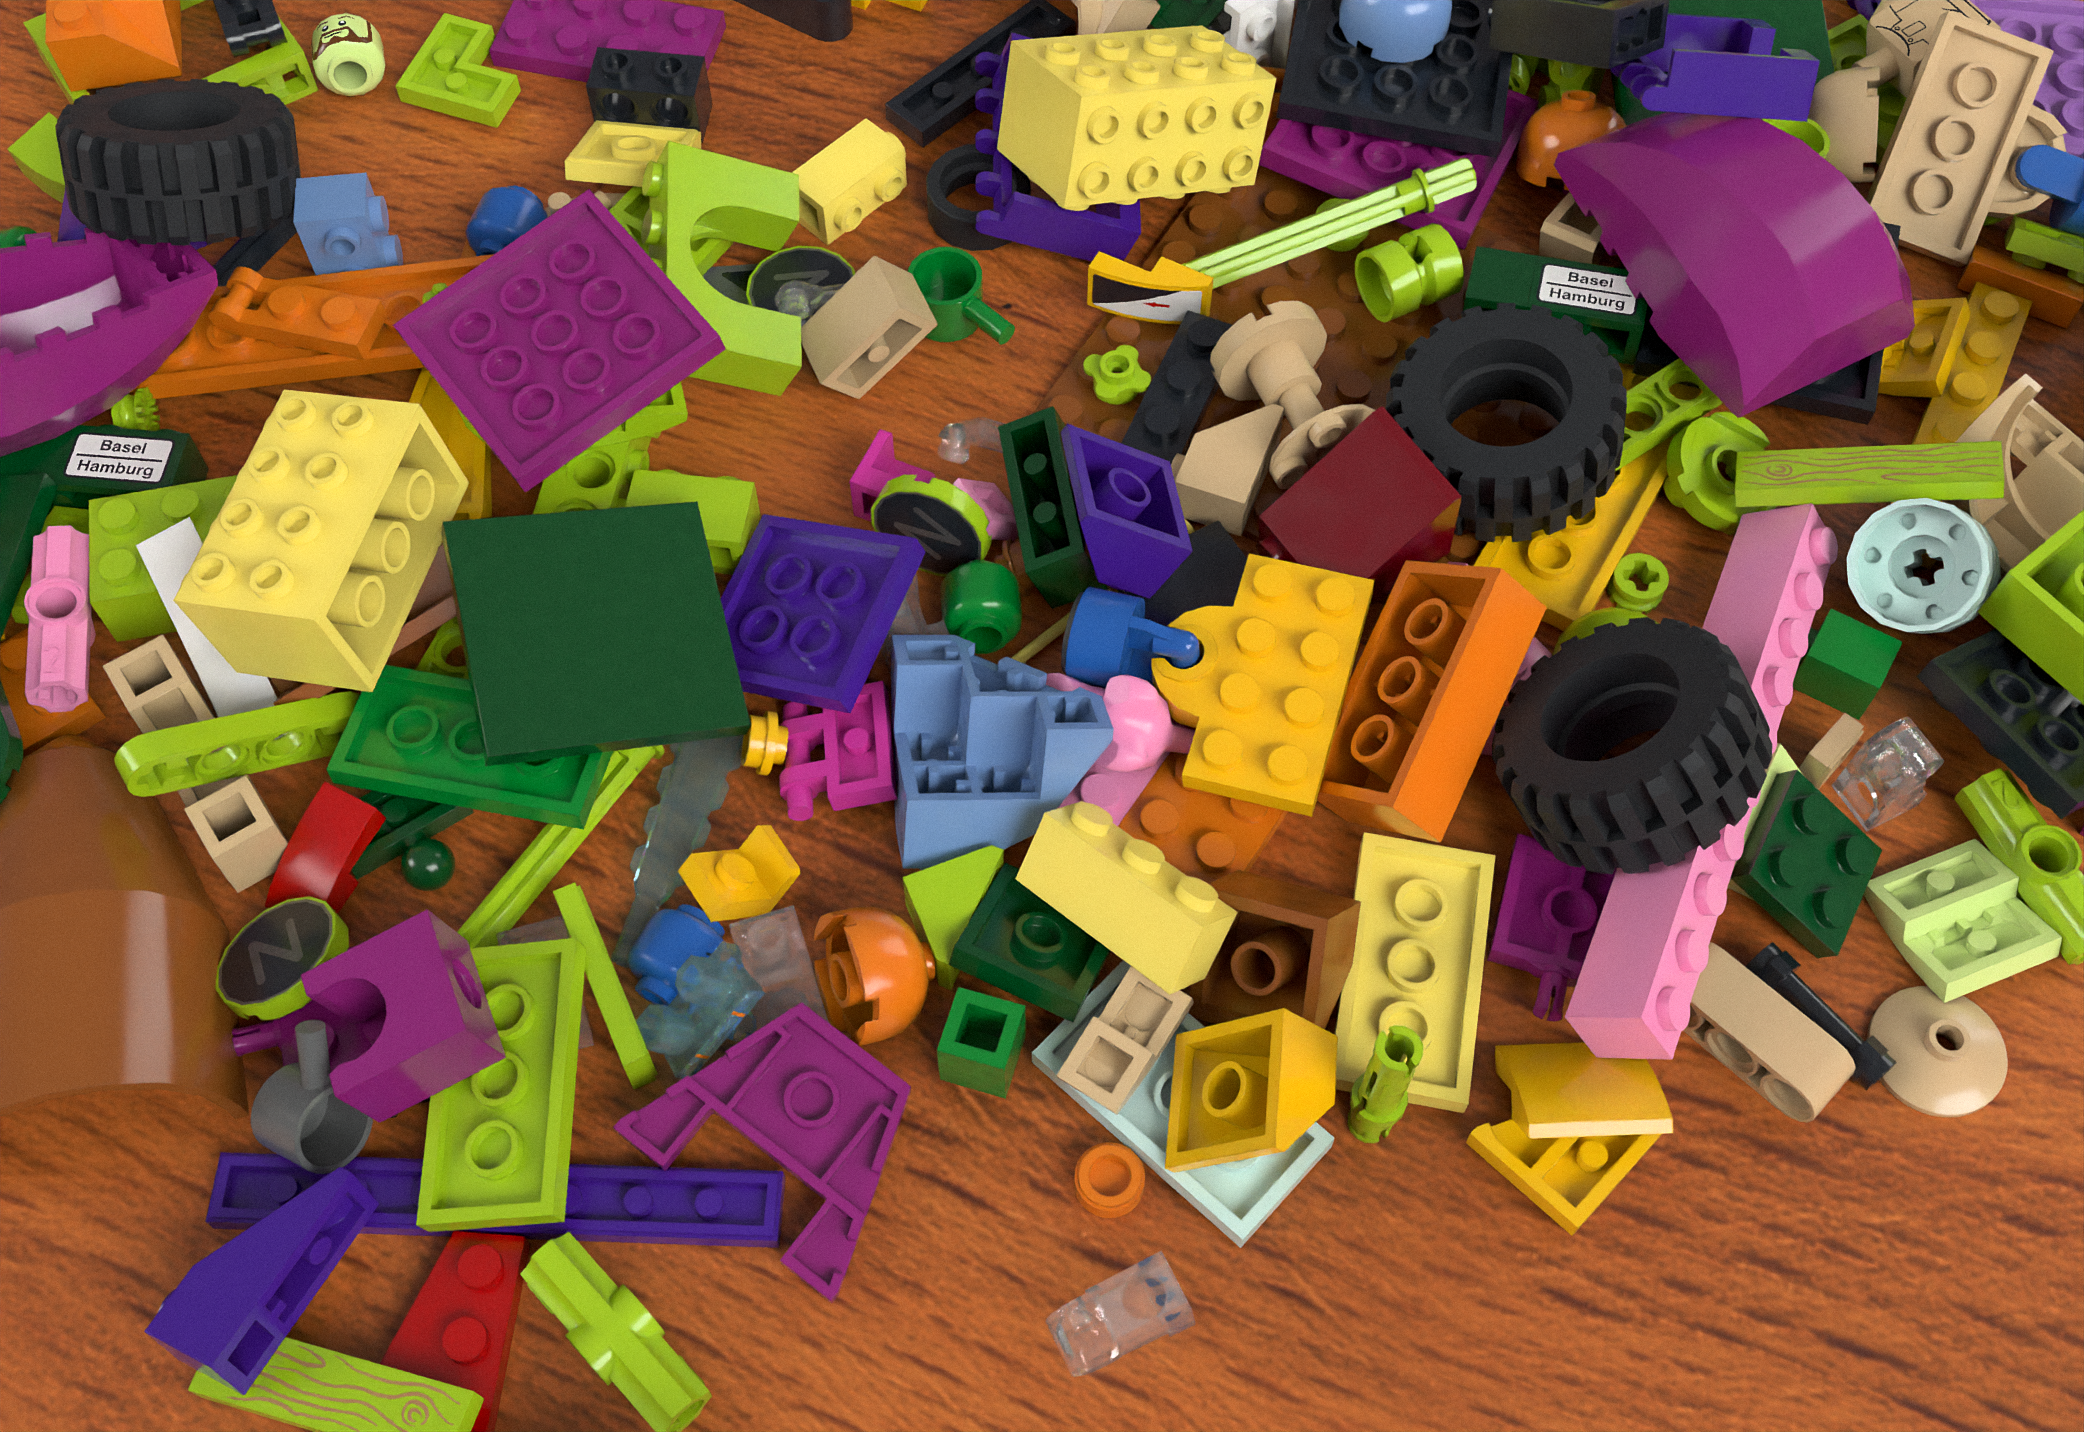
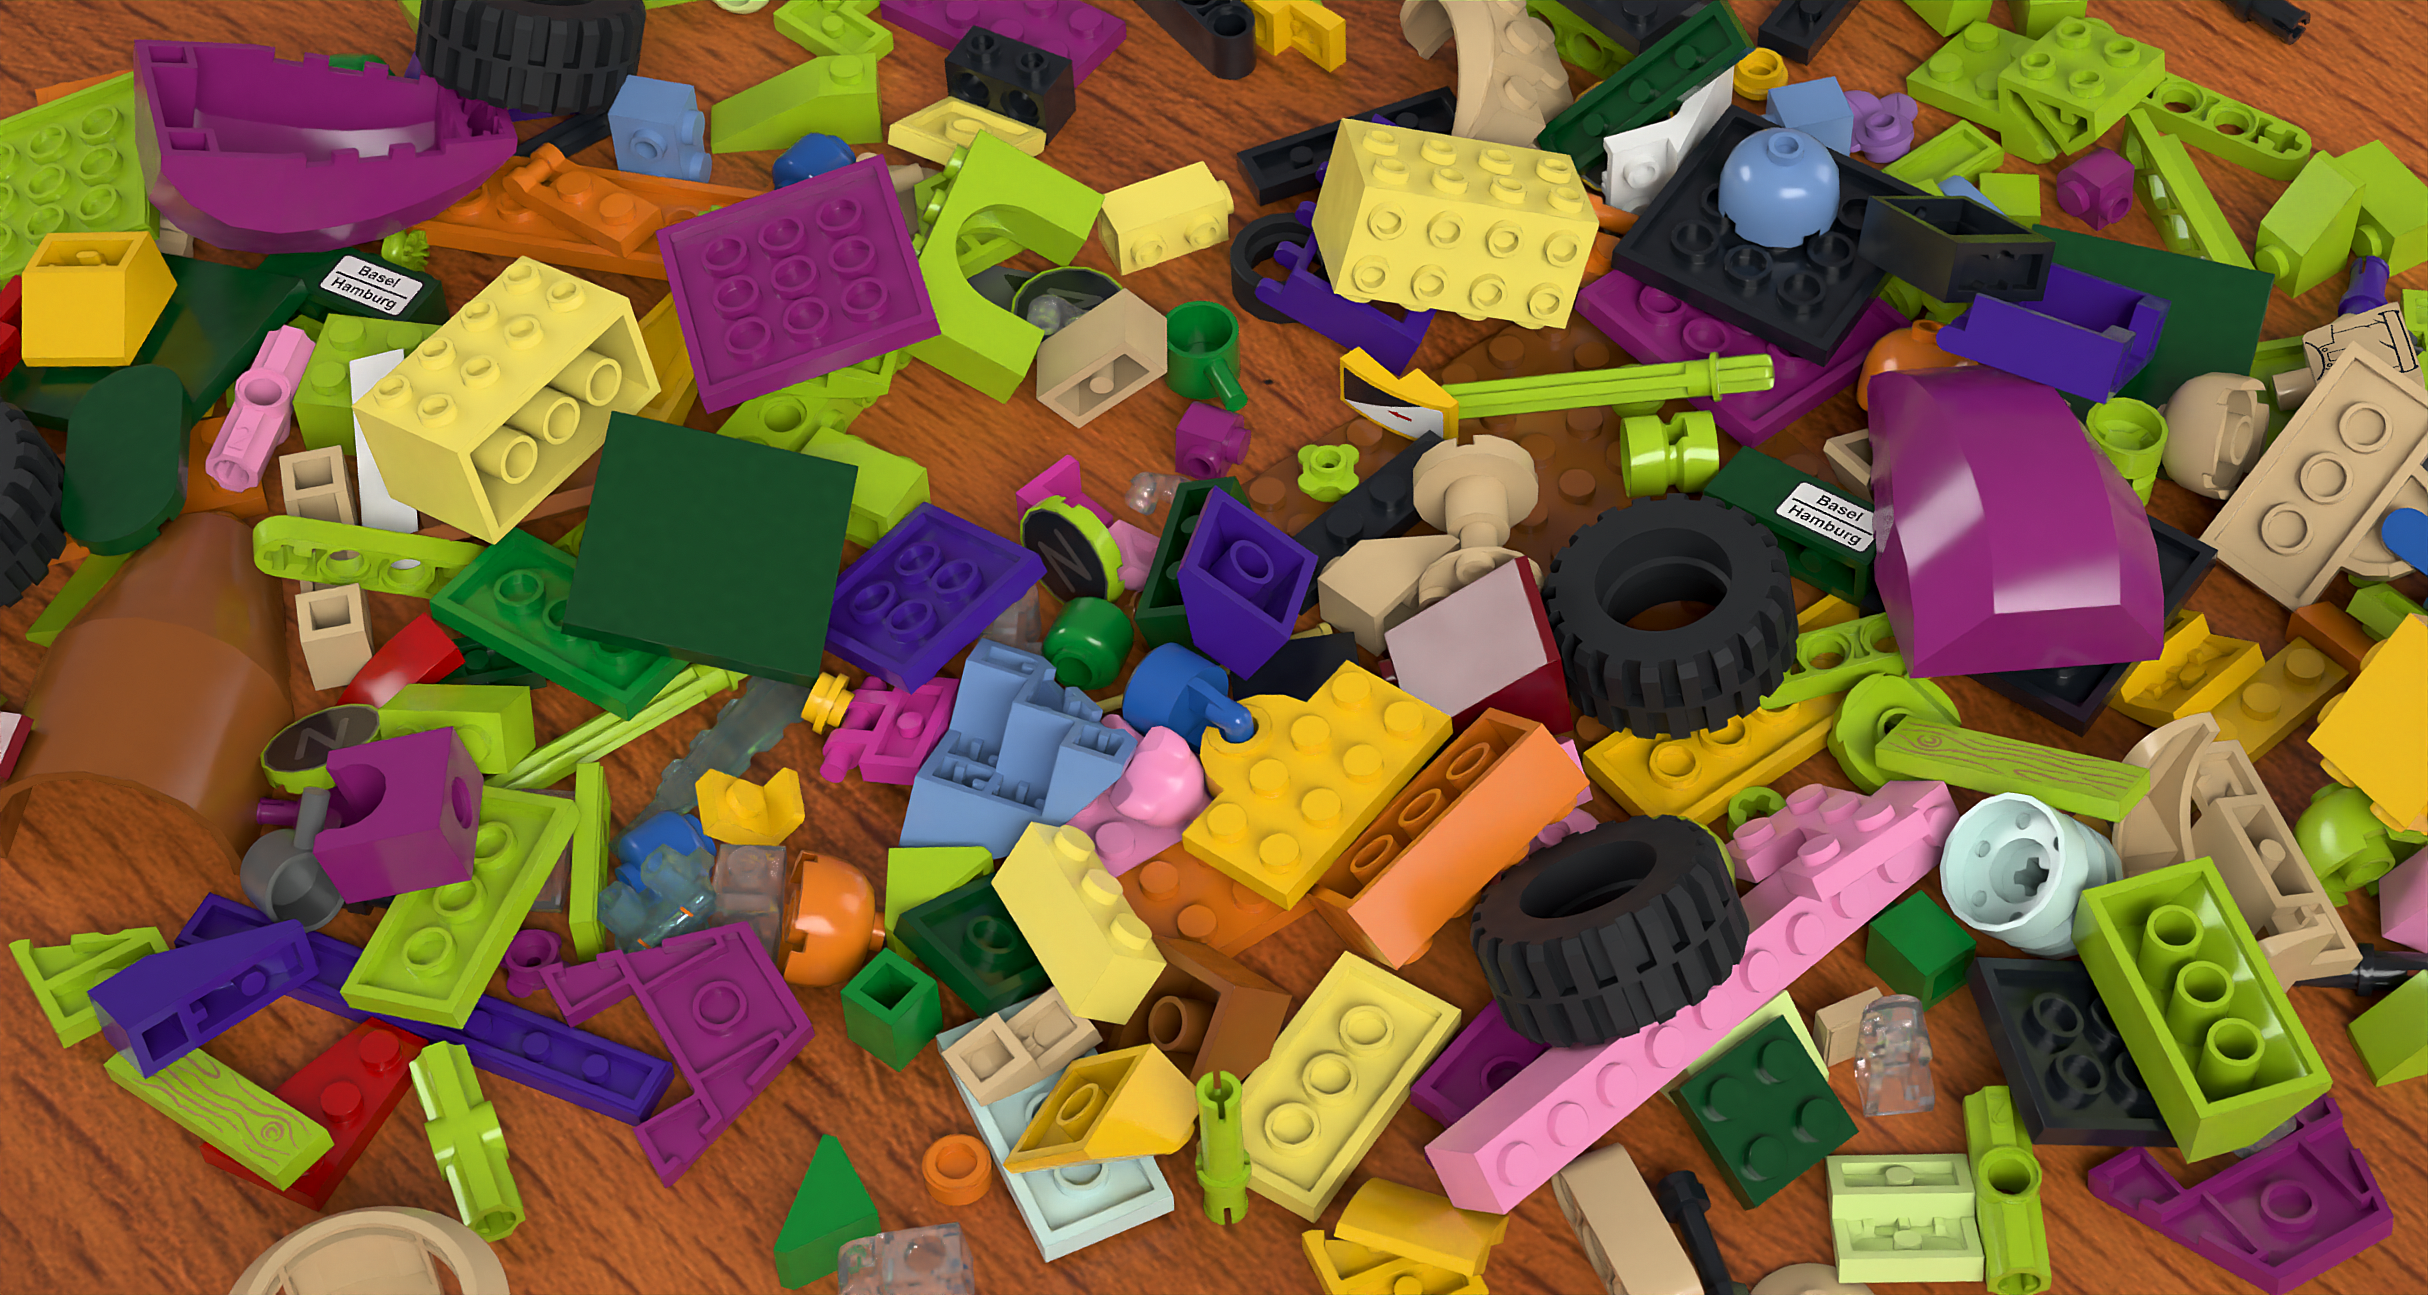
camera: 25 degrees right, 10 degrees down
none -> lime wing [8,926,170,1049]
none -> lime brick [378,684,536,774]
none -> magenta plate [499,929,571,998]
none -> lime slope [711,53,883,154]
none -> green slope [773,1134,885,1290]
none -> magenta plate [1175,401,1251,480]
none -> bright pink plate [1725,784,1931,902]

